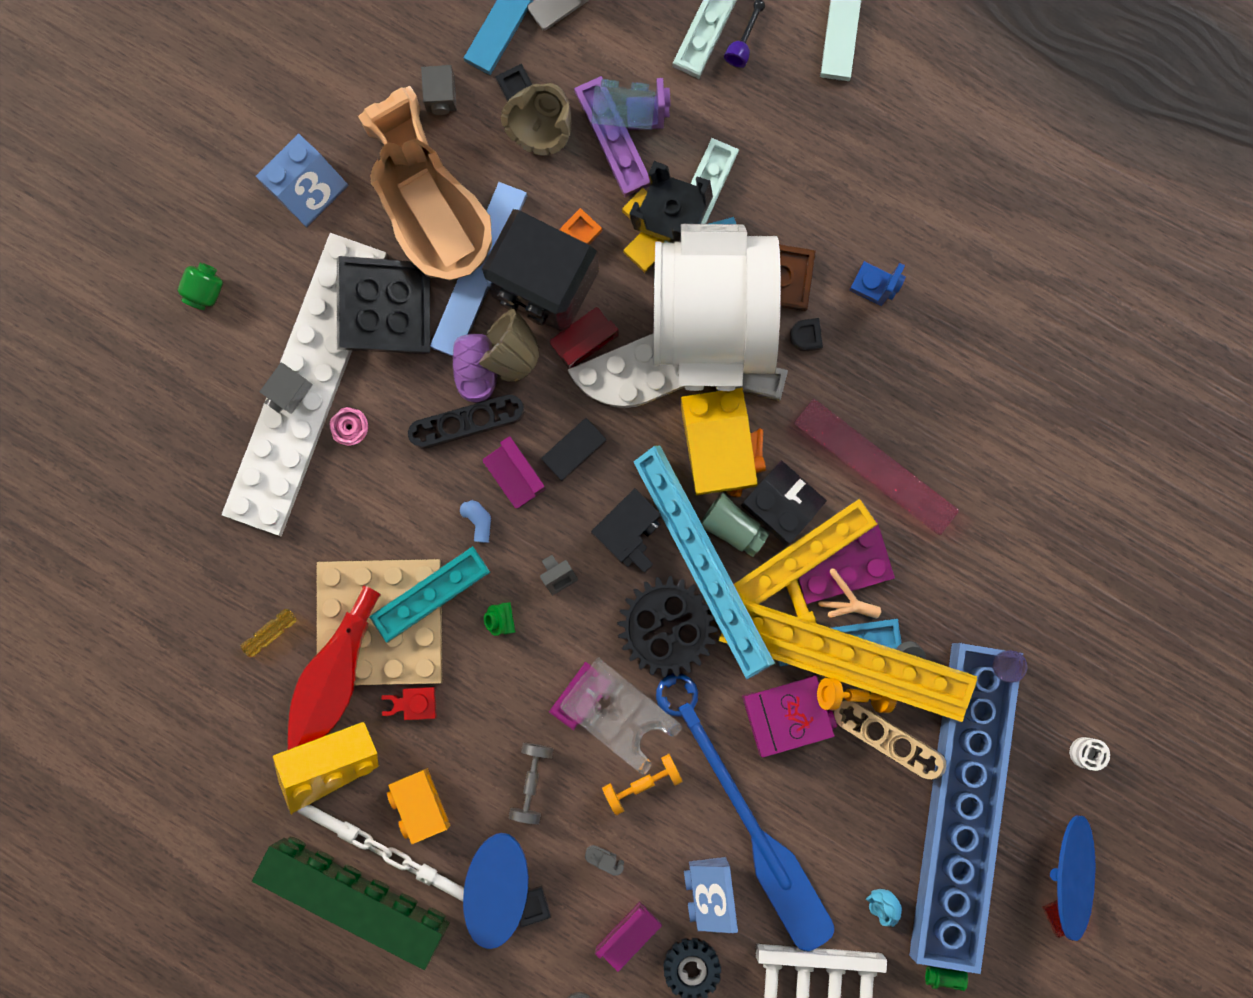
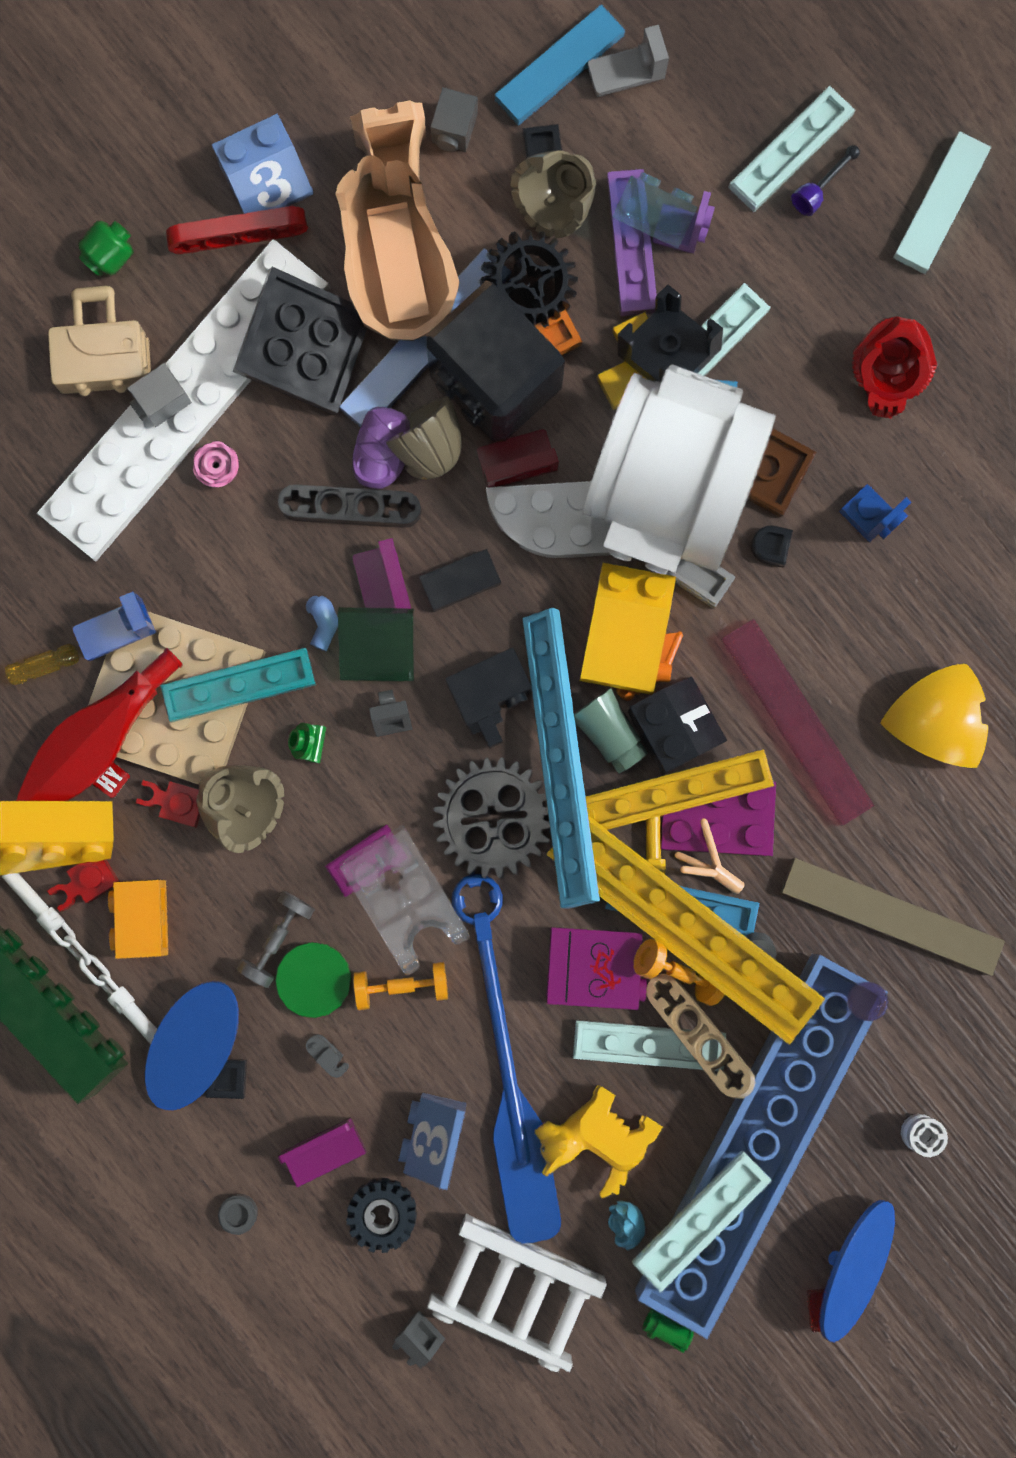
camera: 15 degrees right, 0 degrees up
none -> red plate [47,860,120,912]
none -> tan piece [48,286,151,396]
none -> bracket [73,591,156,661]
none -> red sticker [93,763,130,798]
none -> red beam [166,206,308,254]
none -> dark tan hair [196,765,284,853]
none -> green tile [276,942,352,1018]
none -> clear green tile [338,607,414,681]
none -> black gear [479,229,578,327]
none -> yellow animal [535,1085,662,1198]
none -> light aqua tile [573,1020,726,1071]
none -> light aqua tile [632,1150,772,1293]
none -> dark tan tile [780,858,1005,976]
none -> red helmet [852,316,938,419]
none -> yellow brick [880,664,988,768]

